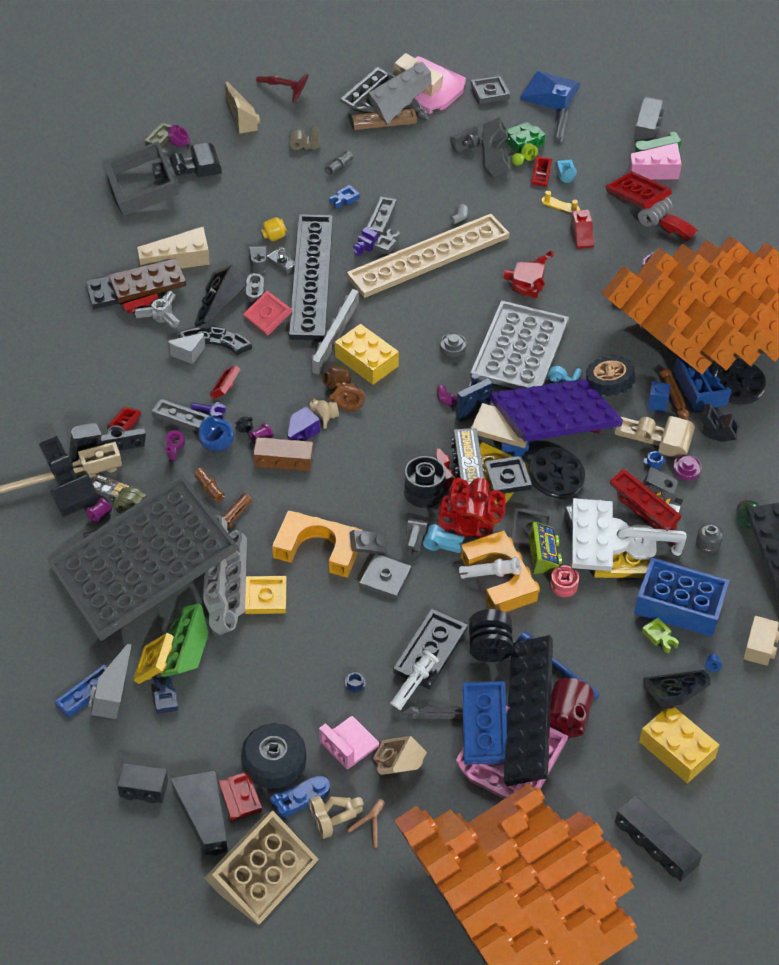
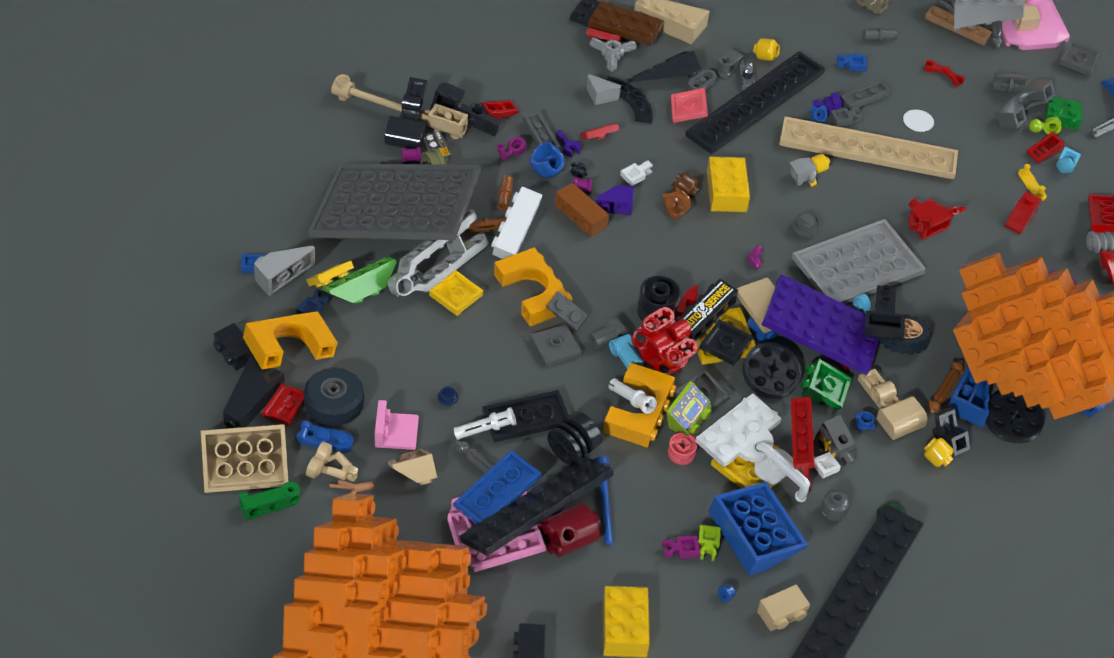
camera: 40 degrees right, 0 degrees up
tan animal [309,398,339,429] -> none
light grey plate [310,289,359,374] -> none
light grey arm [450,204,468,224] -> none
dark blue plate [456,373,492,422] -> none
black plate [643,670,711,709] -> none
blue brick [647,381,671,412] -> none
magenta plate [673,455,702,481] -> none
none -> green leg [239,482,300,521]
none -> light orange arch [243,311,338,370]
none -> white brick [491,187,542,259]
none -> white plate [621,161,653,186]
none -> magenta plate [662,535,701,559]
none -> light grey piece [790,154,830,187]
none -> green plate [800,359,852,410]
none -> blue plate [810,105,827,123]
none -> black plate [863,285,905,342]
none -> white sticker [903,110,934,132]
none -> red piece [923,60,965,87]
none -> yellow head [923,437,954,467]

